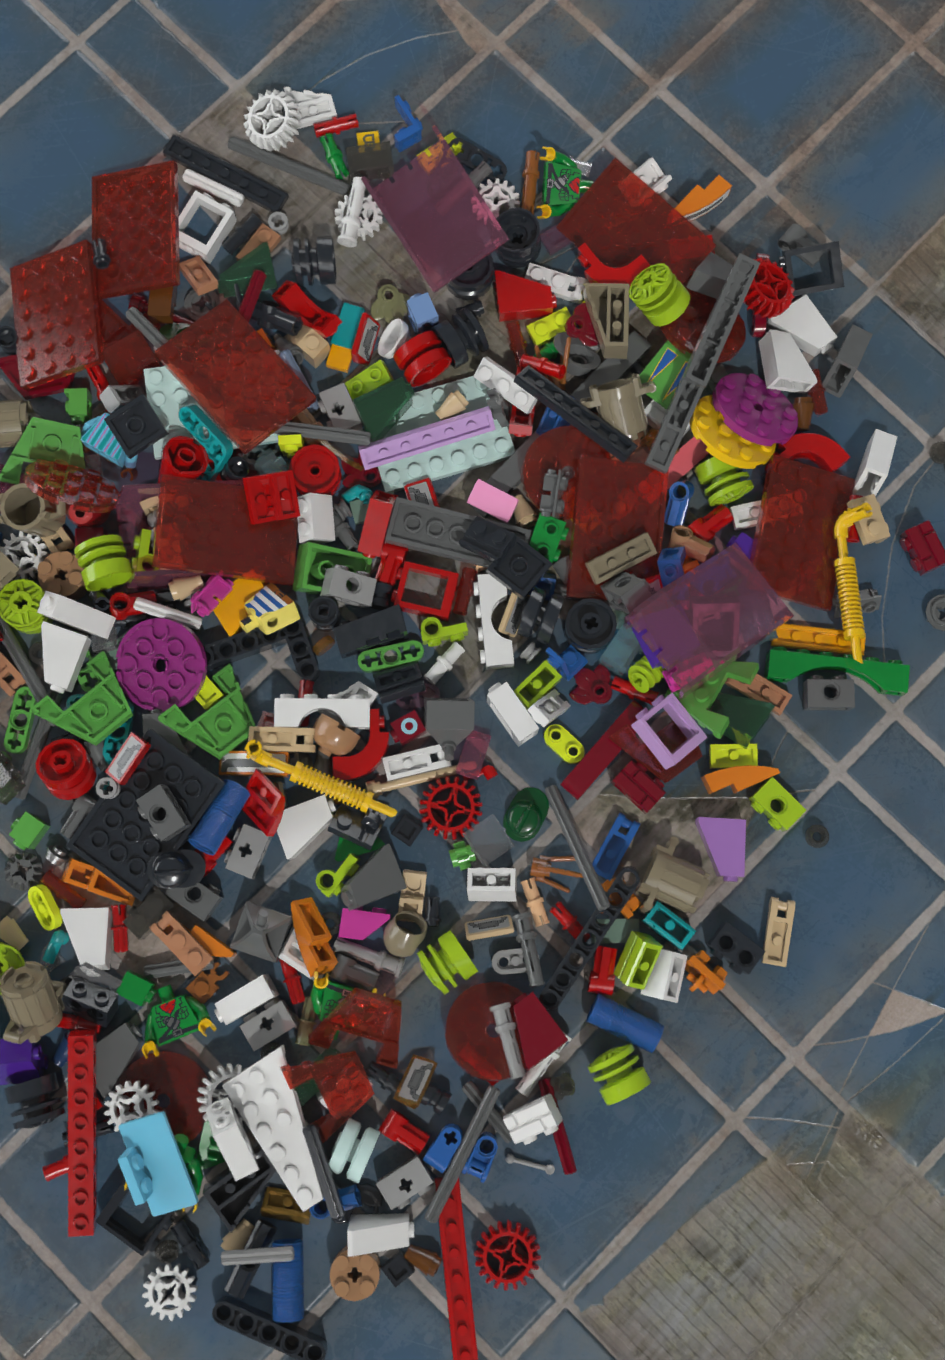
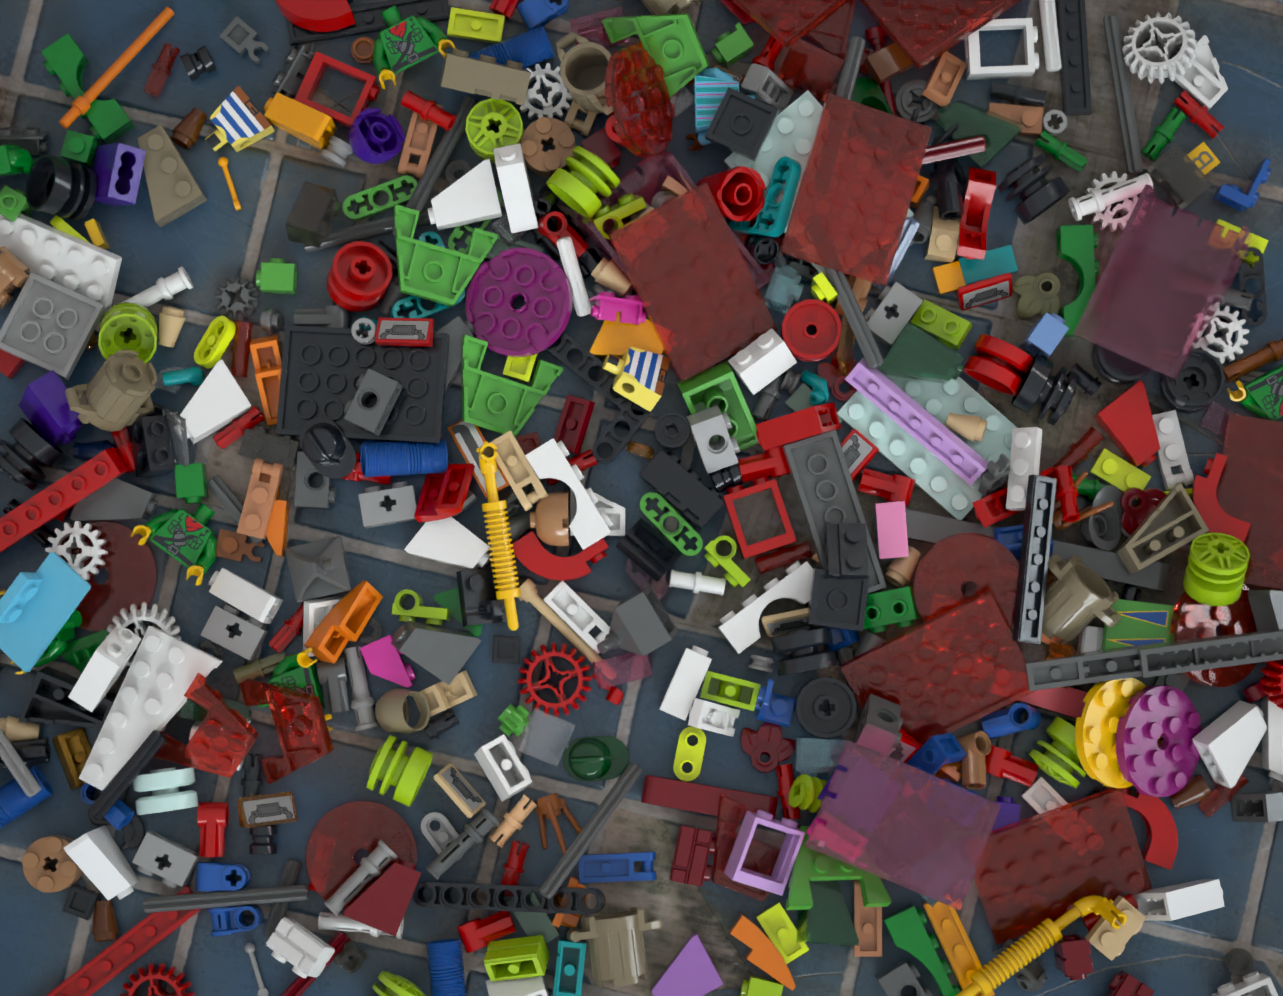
camera: 55 degrees right, 5 degrees up
red slope [243,470,300,525] -> none
white piece [378,318,411,359] -> none
dark red brick [389,710,427,746] -> none
dark grey hinge [539,469,568,519] -> none
dark tan plate [585,532,657,584] -> none
none -> dark red plate [554,395,595,455]
none -> red piece [857,468,916,507]
none -> green axle [1035,130,1088,172]
none -> dark red brick [1053,934,1094,980]
none -> green arch [1056,225,1101,337]

